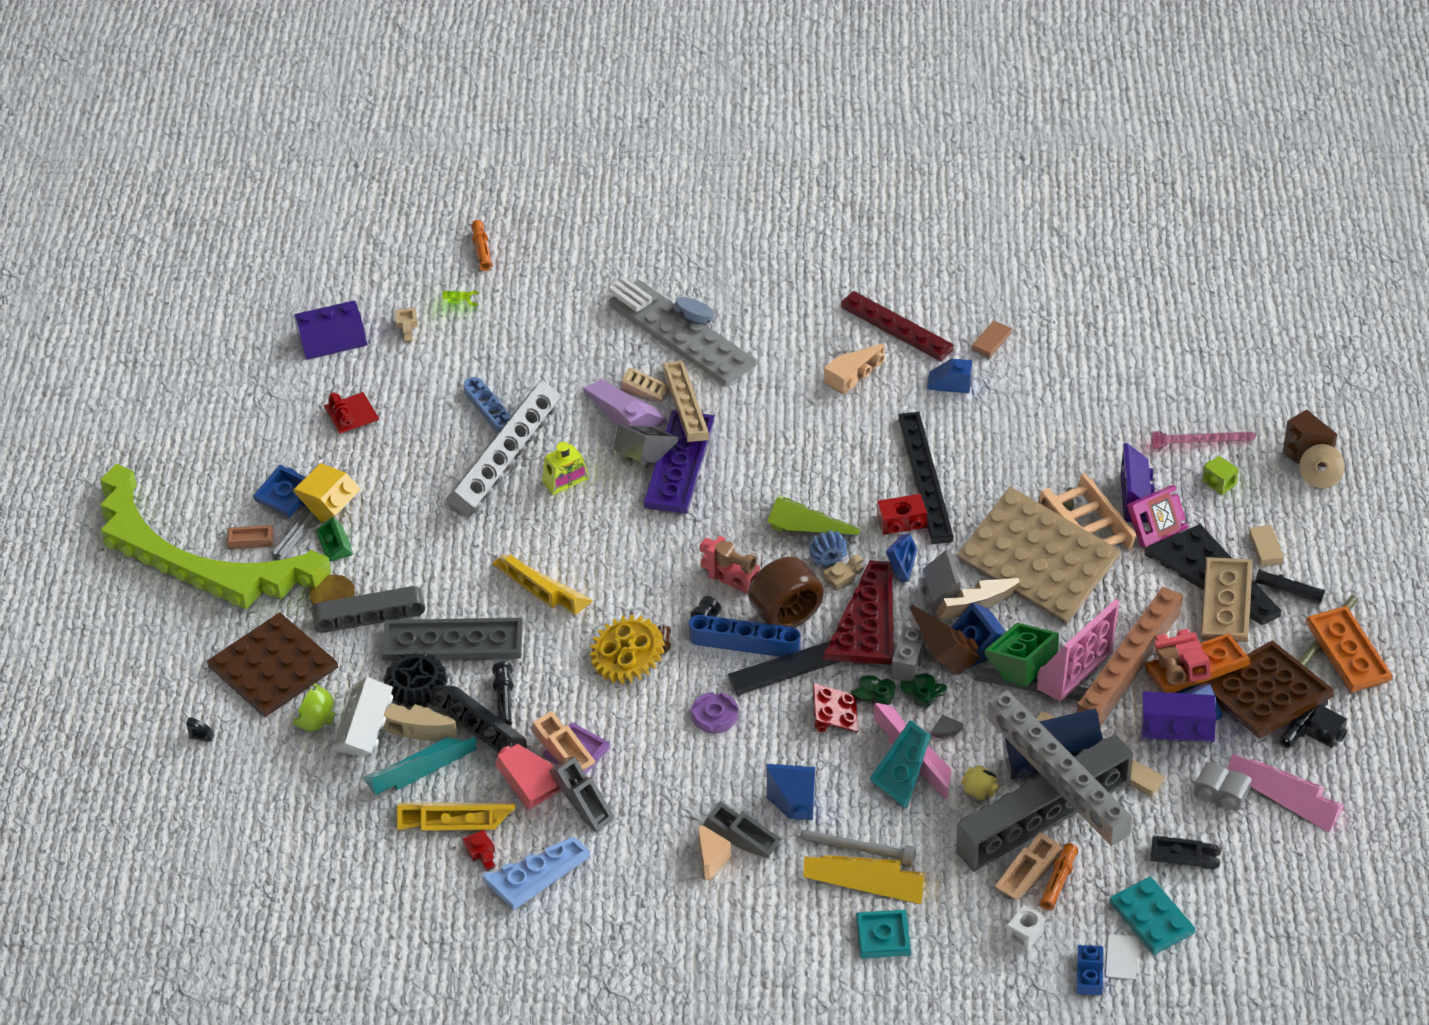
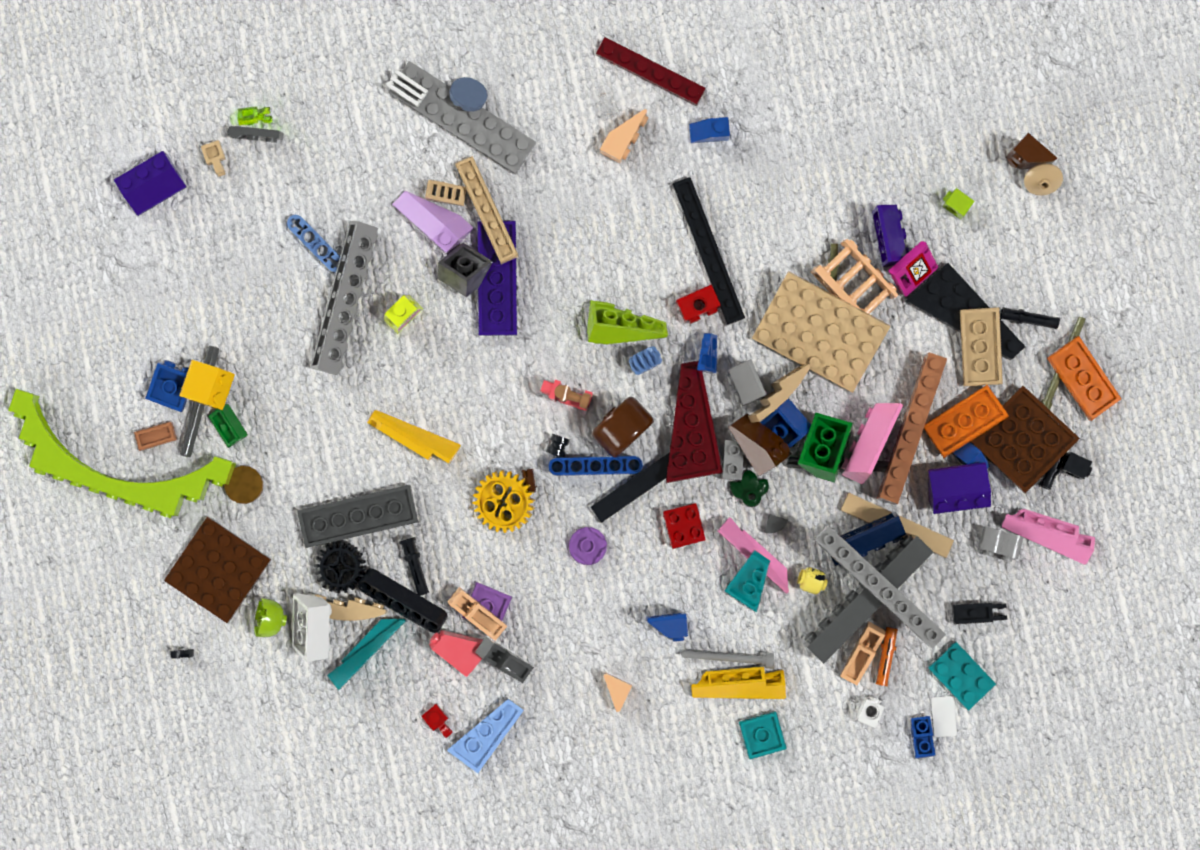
camera: 10 degrees left, 40 degrees up
dark grey beam [311,586,426,633] -> none
red hinge [324,392,379,434] -> none
yellow wedge [397,802,515,830] -> none
orange pin [470,220,492,271] -> none
dark grey slope [702,801,782,858] -> none
tan plate [823,554,864,591] -> none
dark green plate [850,675,896,705] -> none
nougat tile [972,320,1012,358] -> none
clear pink piece [1151,431,1256,449] -> none
coral hips [1154,629,1211,685] -> none
tan tile [1249,525,1284,566] -> none
none -> dark grey hinge [227,126,283,143]

